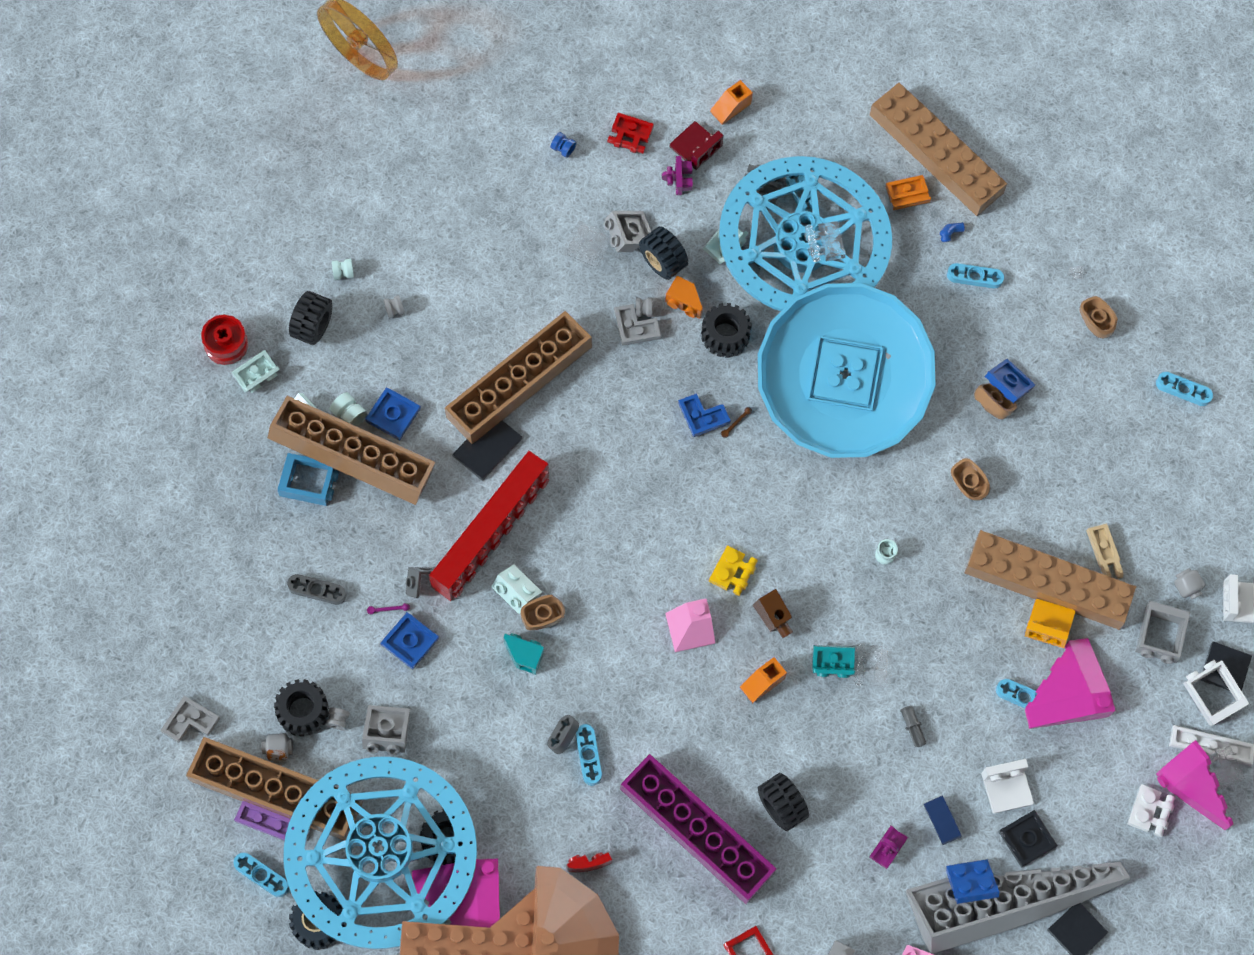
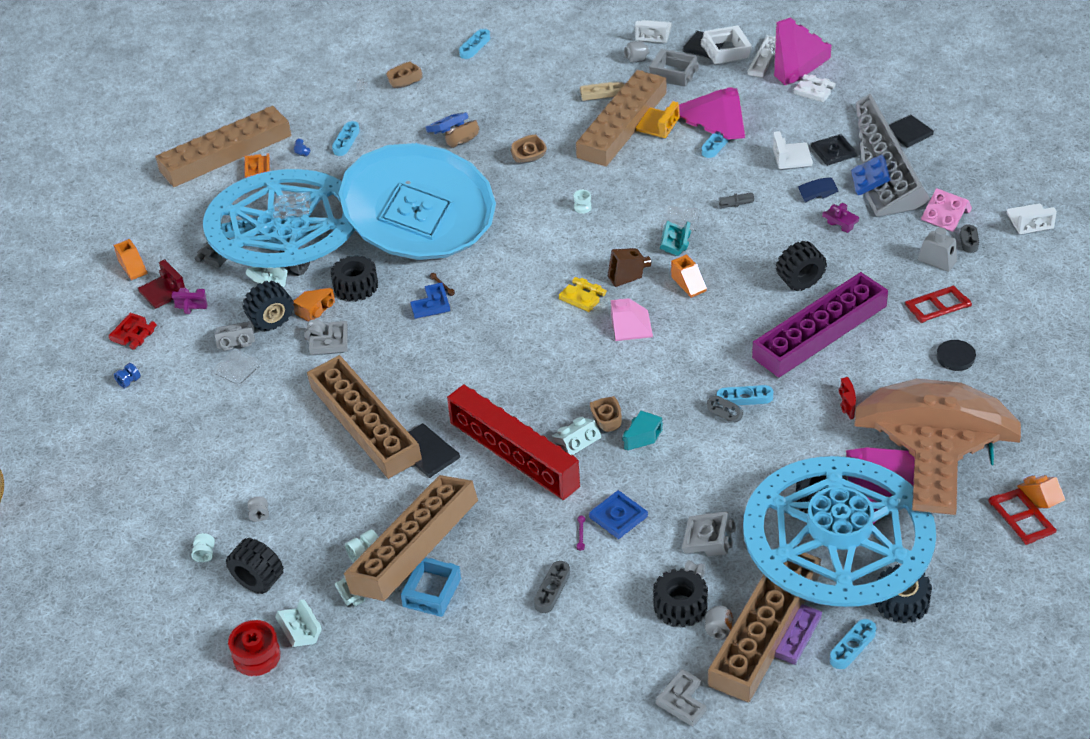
camera: 75 degrees left, 25 degrees down
blue plate [365,387,421,441] -> none
dark grey bracket [406,567,434,598] -> none

